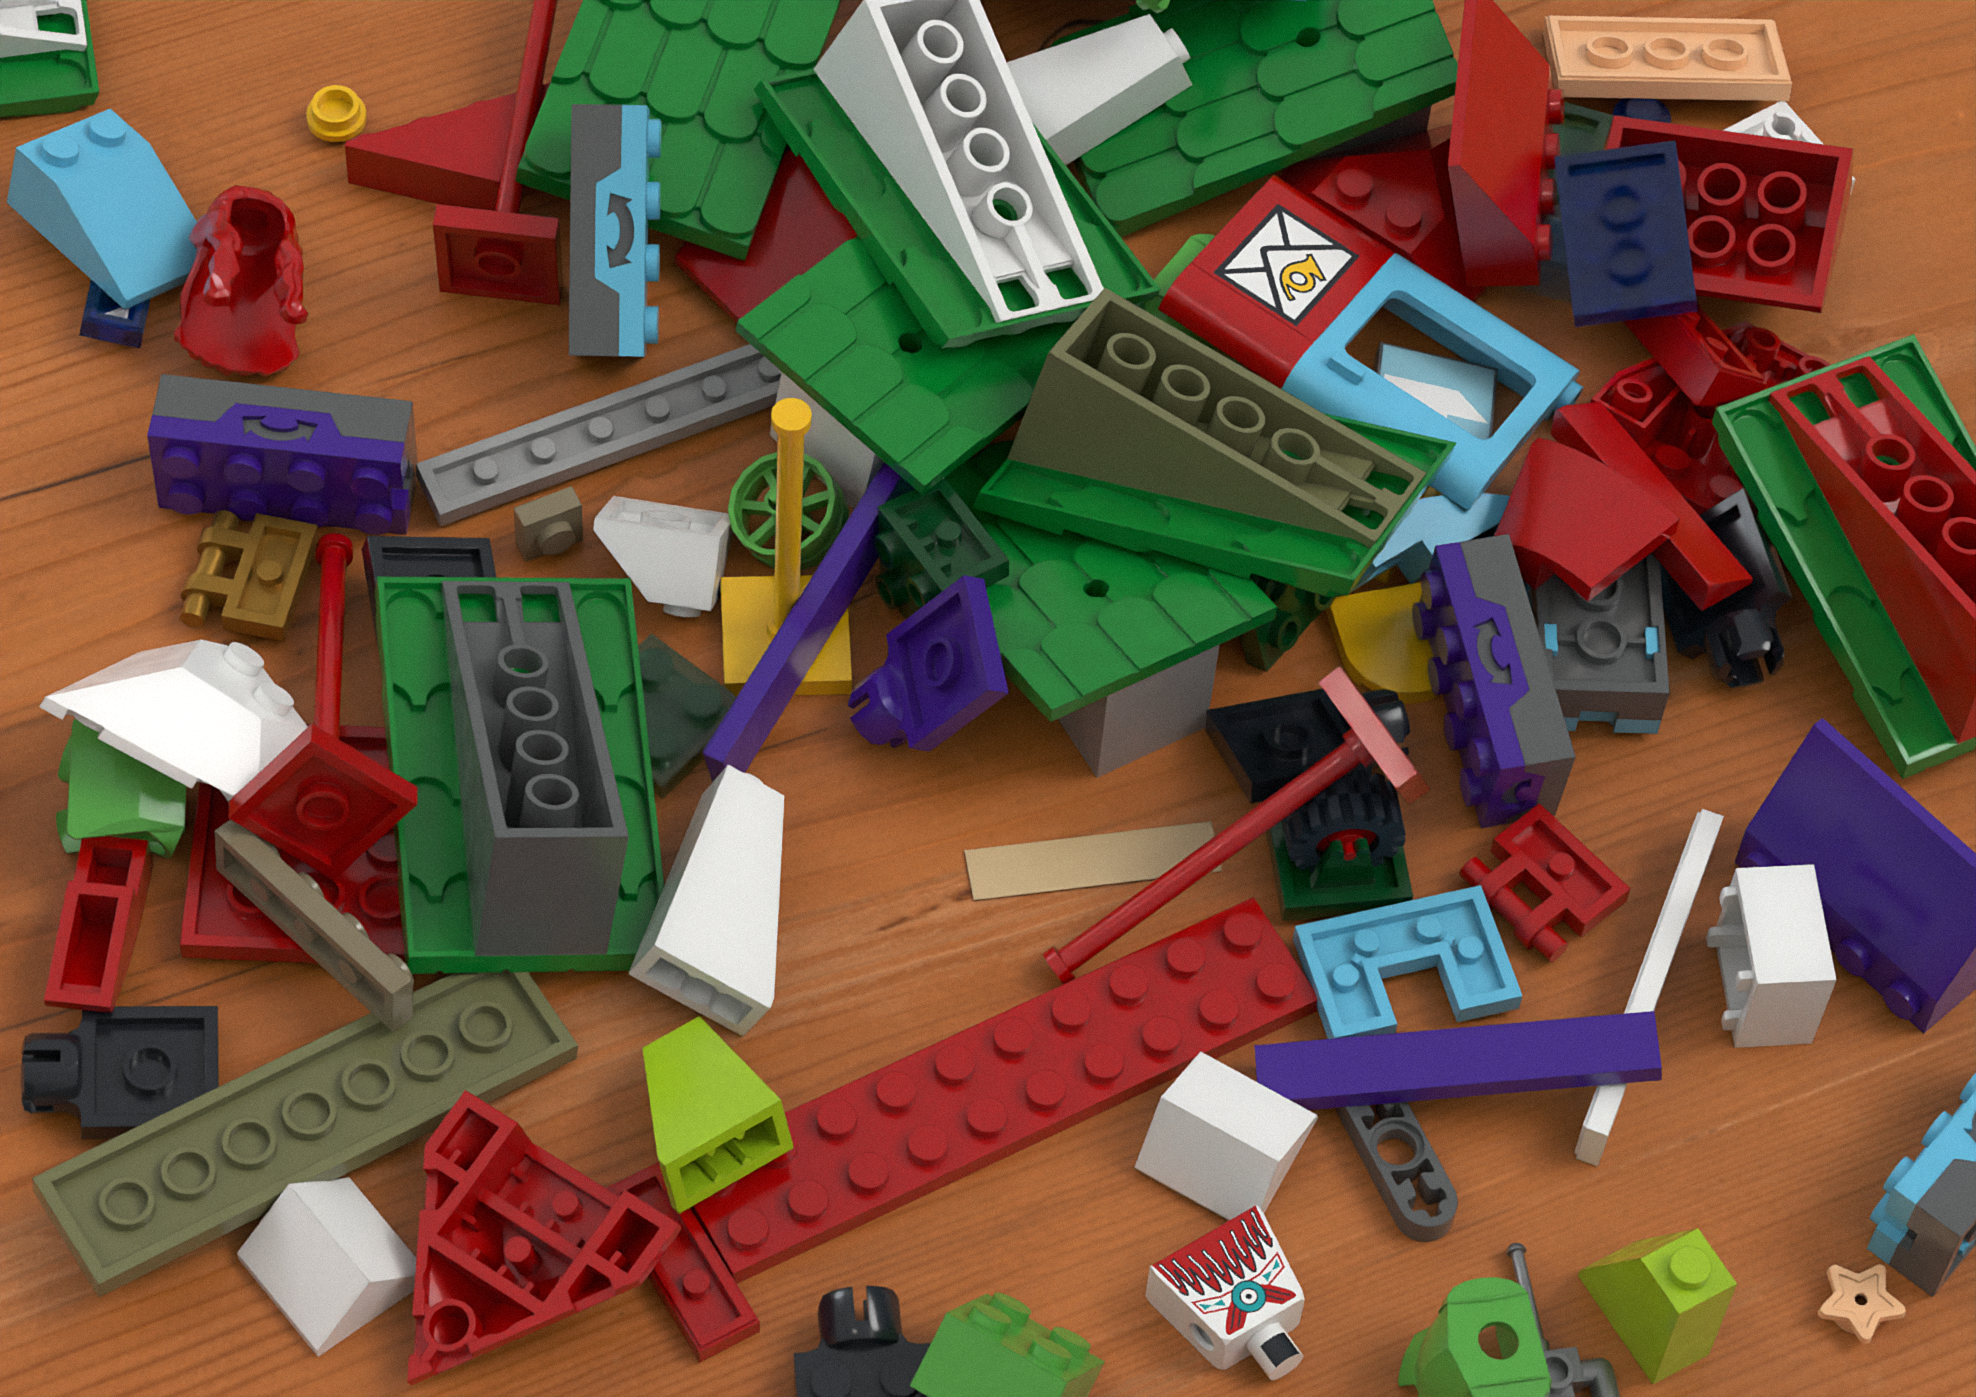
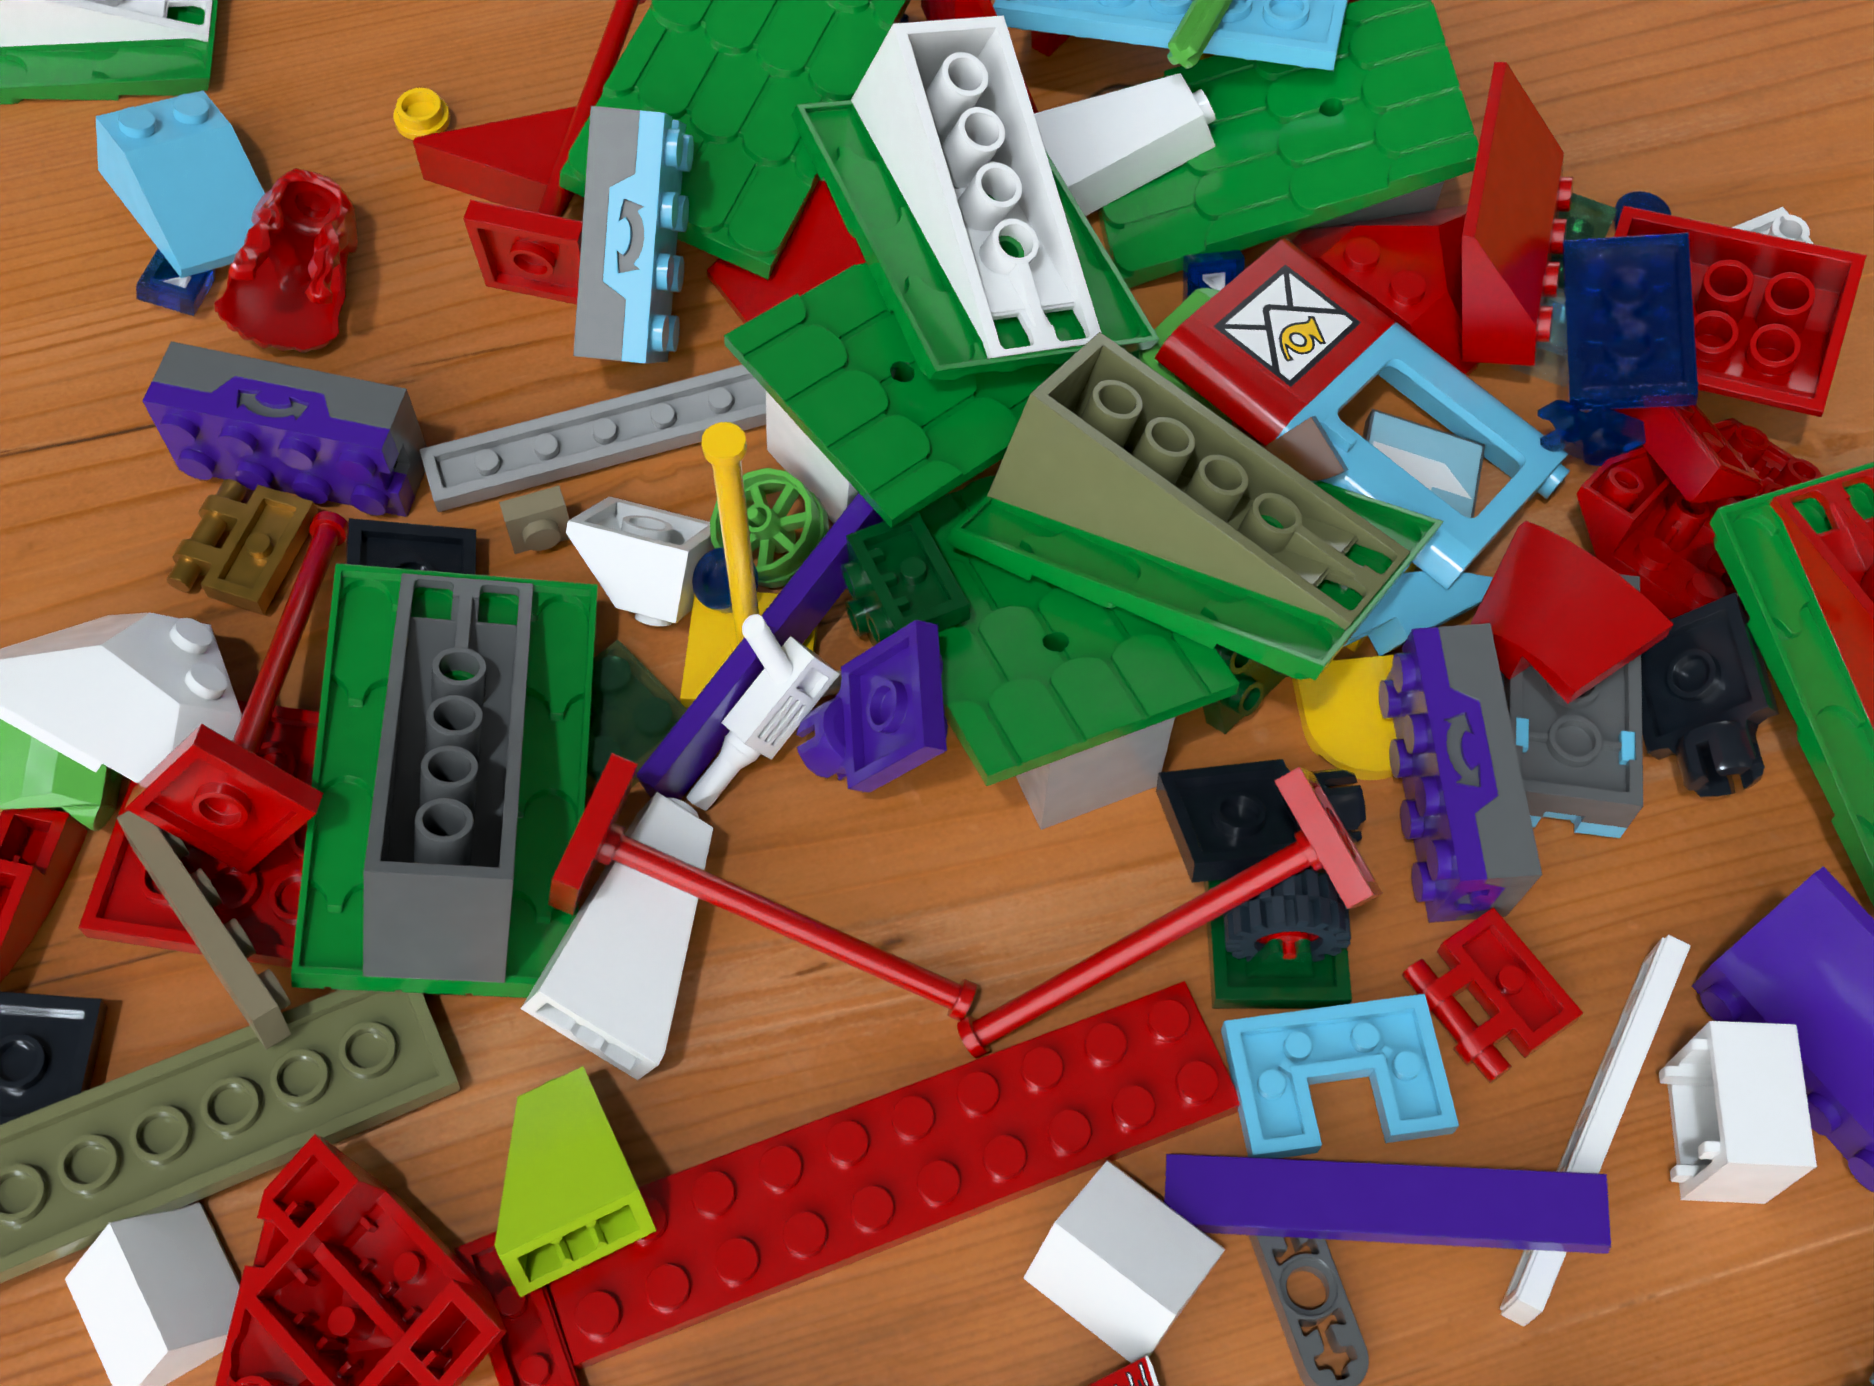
camera: 10 degrees right, 5 degrees up
tan sticker [964,821,1222,901] -> none
light nougat tile [1543,15,1792,101] -> none
red slope [1550,402,1753,611] -> none
none -> red tile [548,753,977,1021]
none -> white piece [686,614,842,811]
none -> clear blue tile [692,547,758,613]
none -> clear blue tile [1183,250,1245,302]
none -> tile [1263,416,1349,481]
none -> clear blue plate [1537,400,1646,466]

